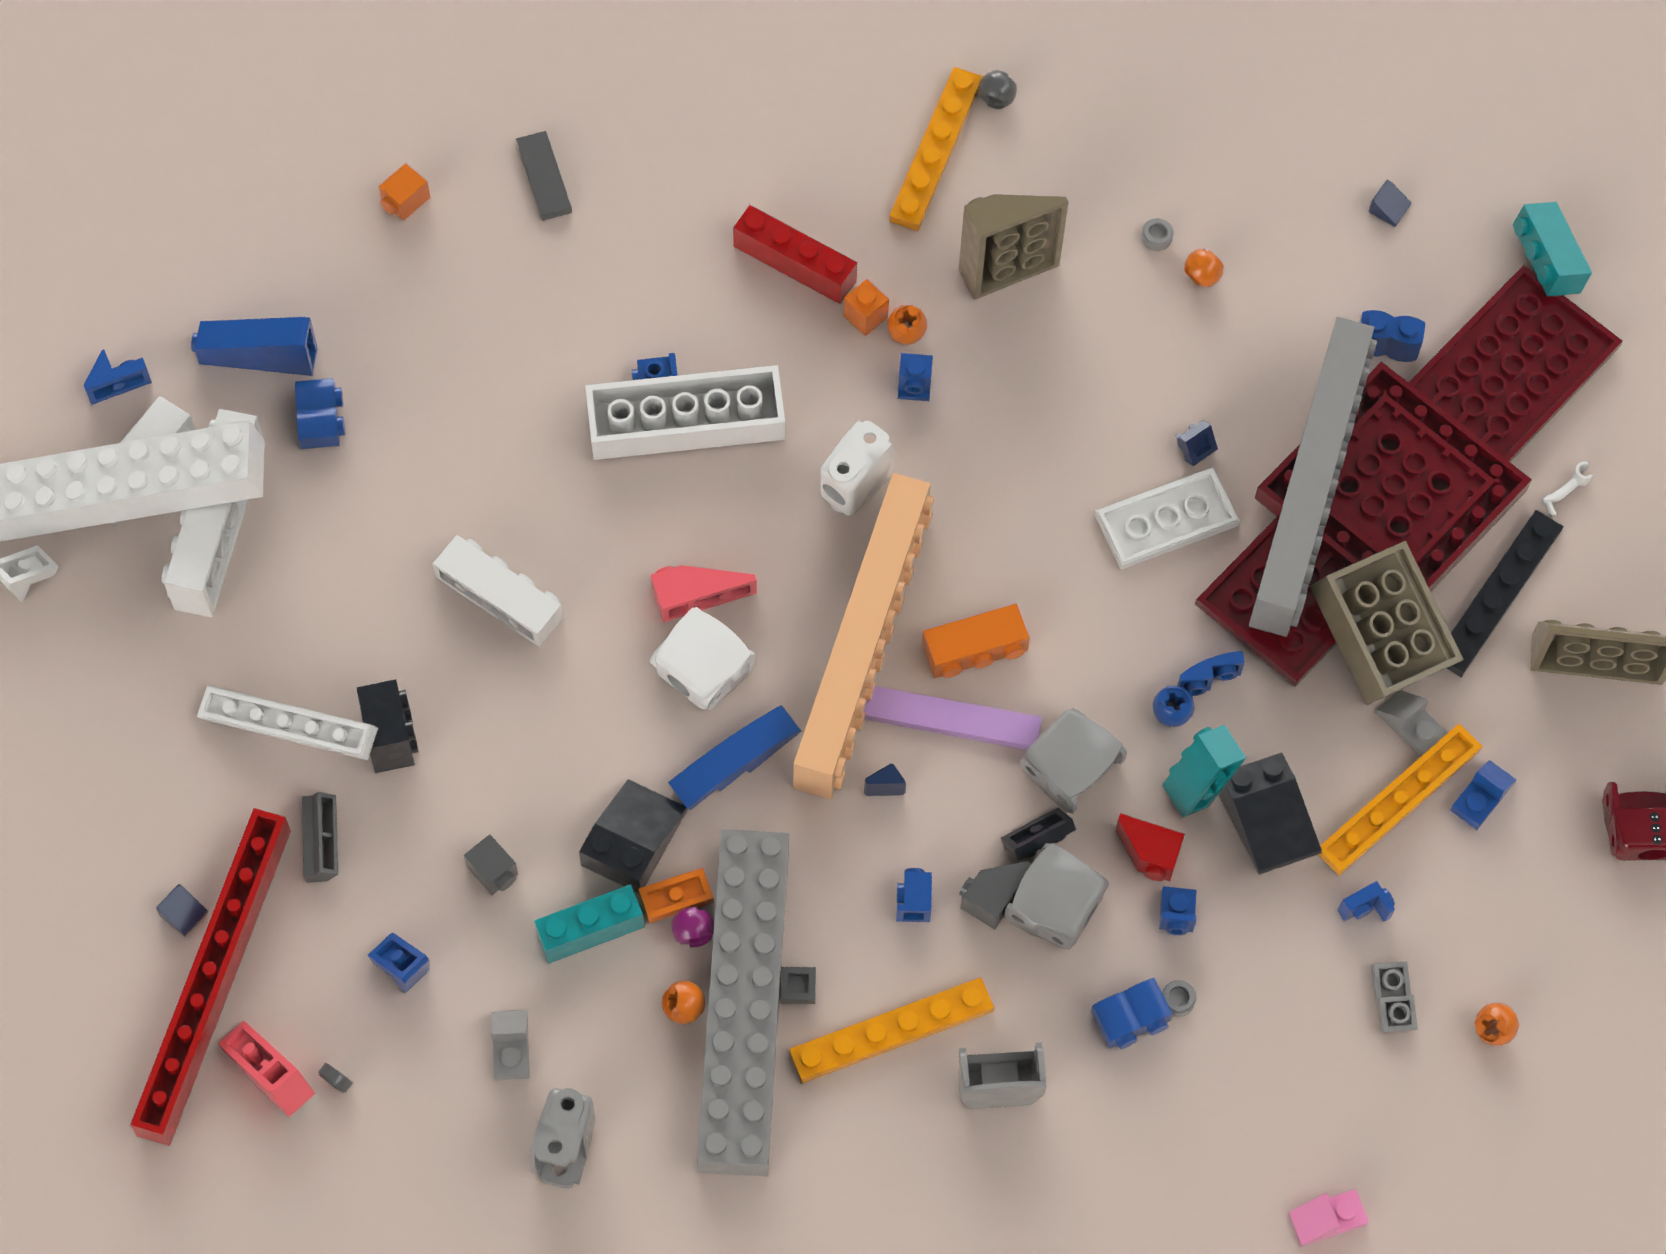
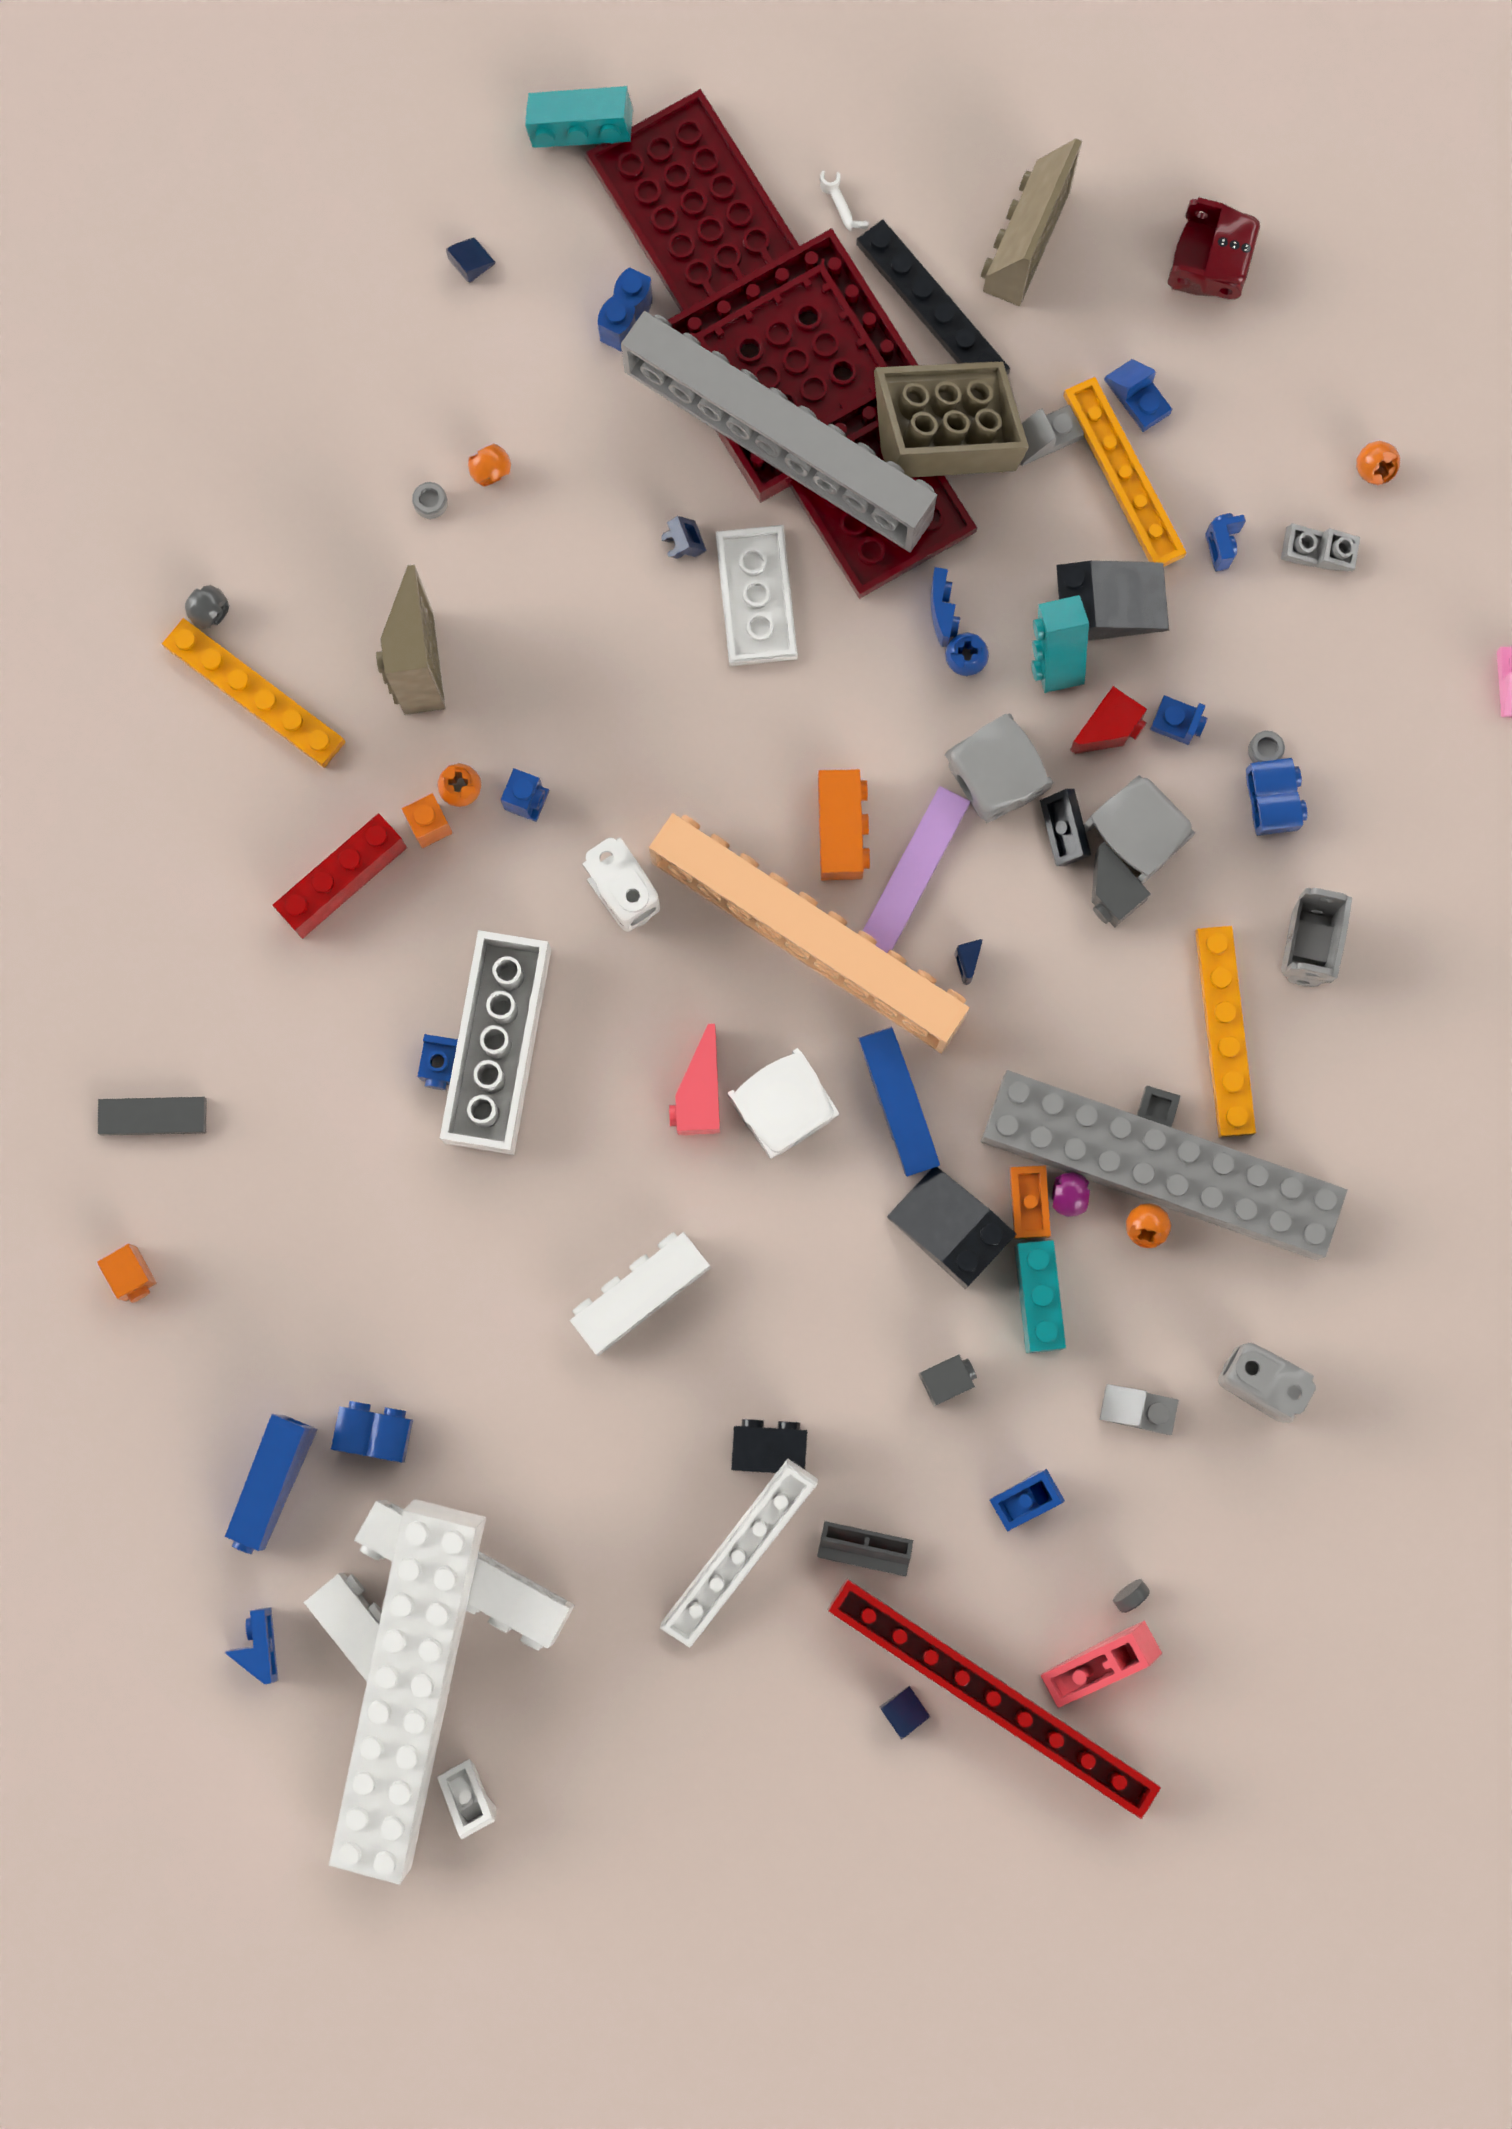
camera: 70 degrees left, 15 degrees up
blue brick [896,868,932,922] -> none

